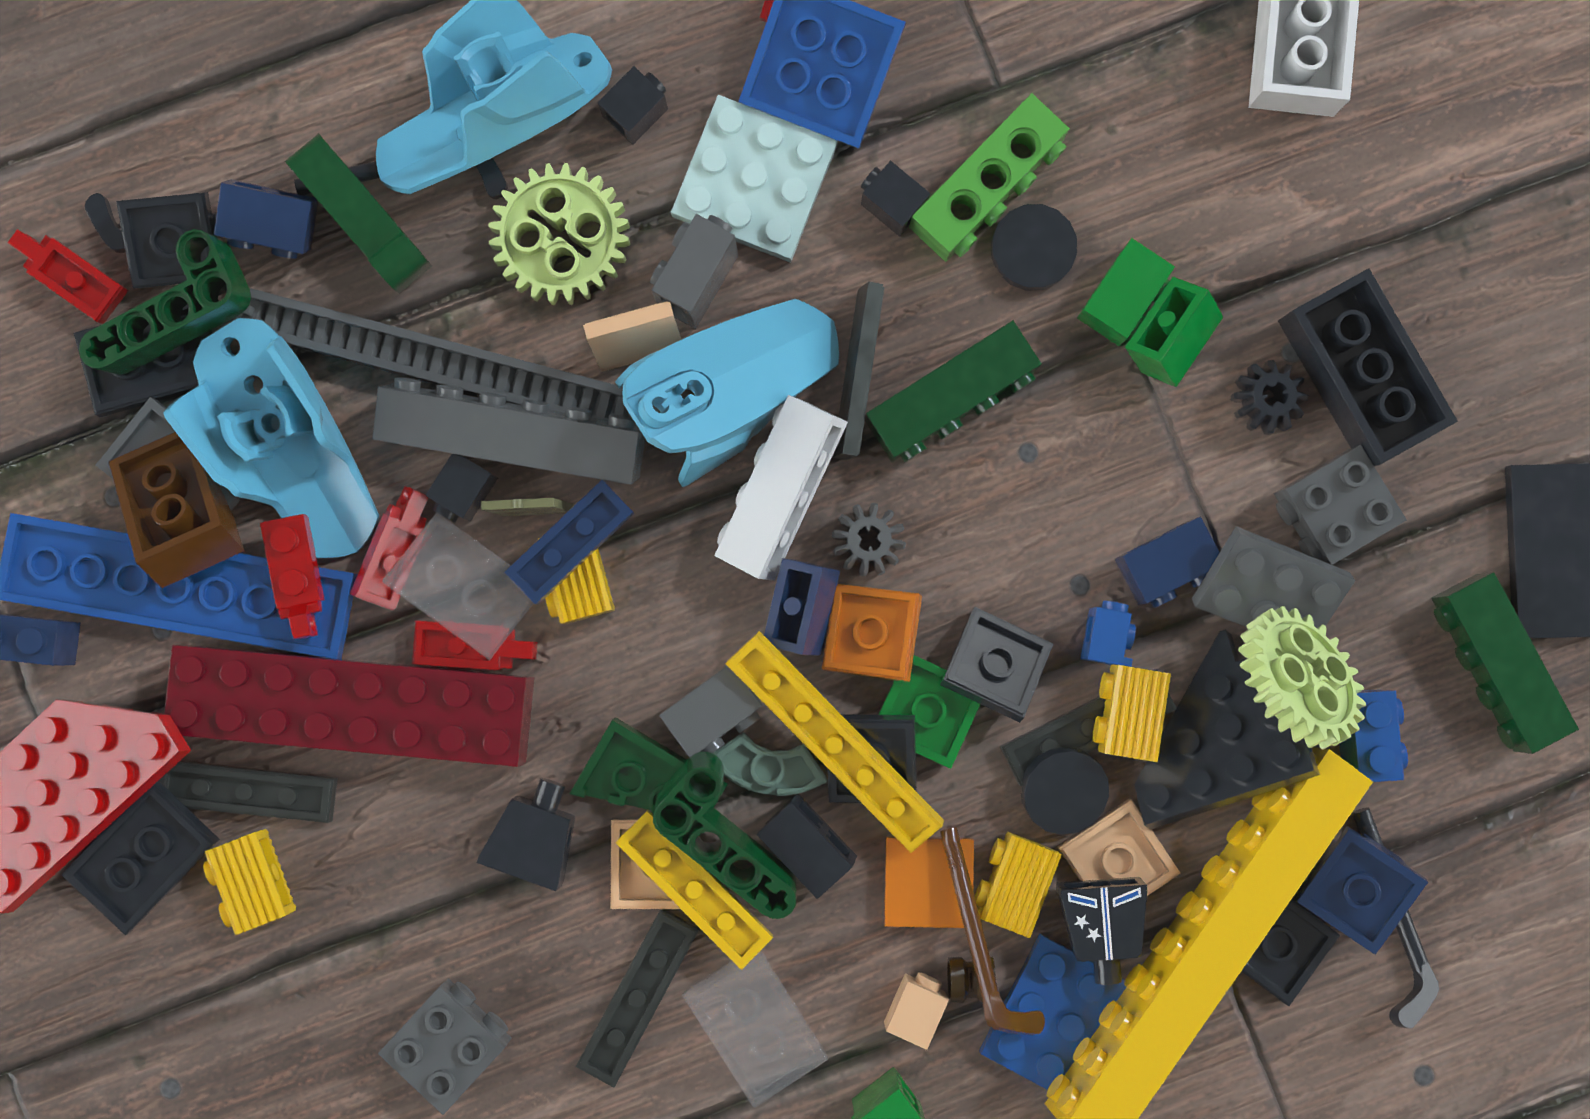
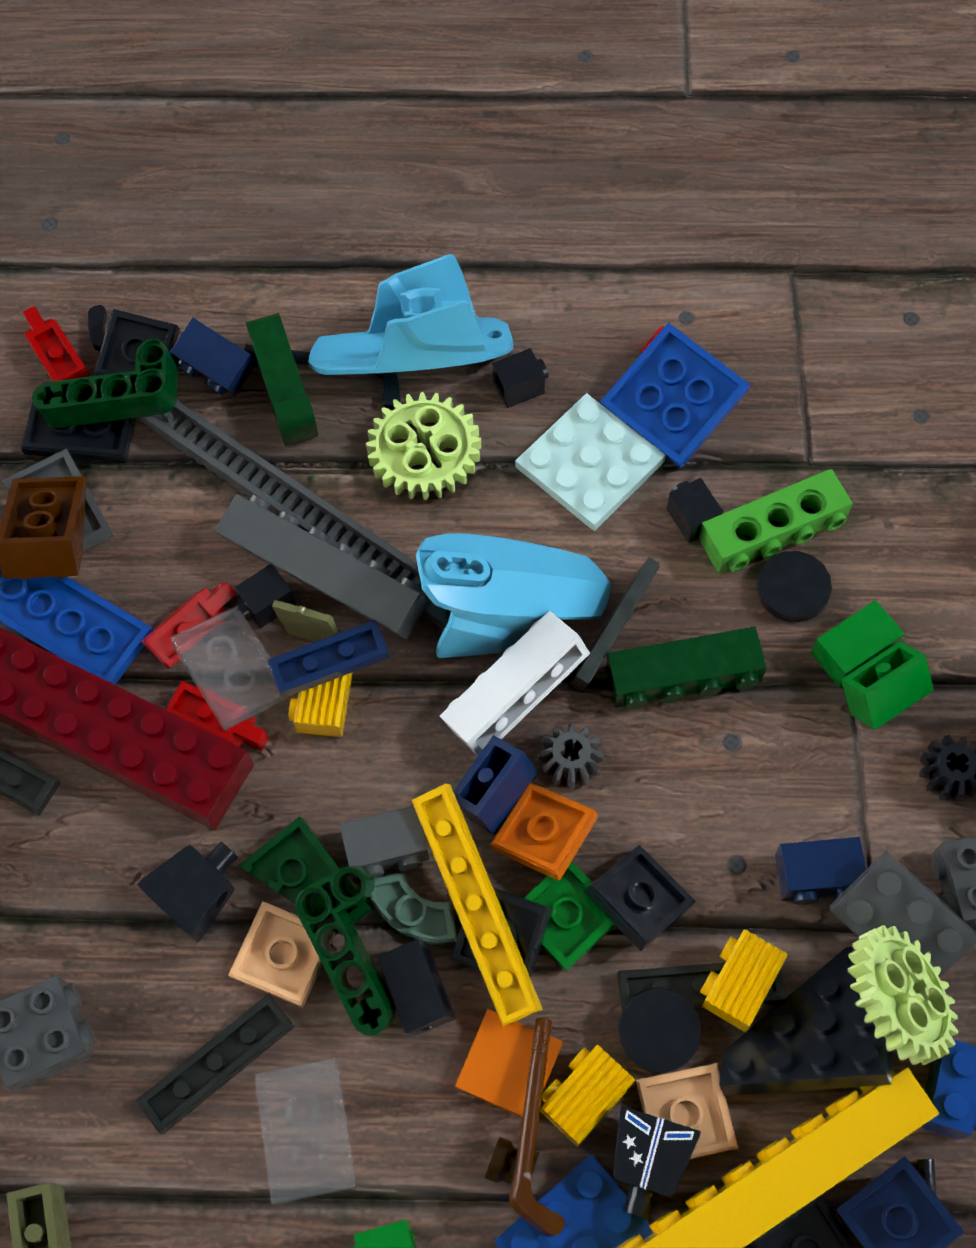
camera: 25 degrees right, 20 degrees down
medium azure piece [164,318,380,558] -> none
red hinge [260,514,325,639] -> none
light nougat tile [583,301,682,372] -> none
yellow plate [615,810,773,970] -> none
dark grey brick [650,213,738,330] -> none
light nougat brick [884,972,949,1050] -> none
blue brick [1080,601,1136,667] -> none

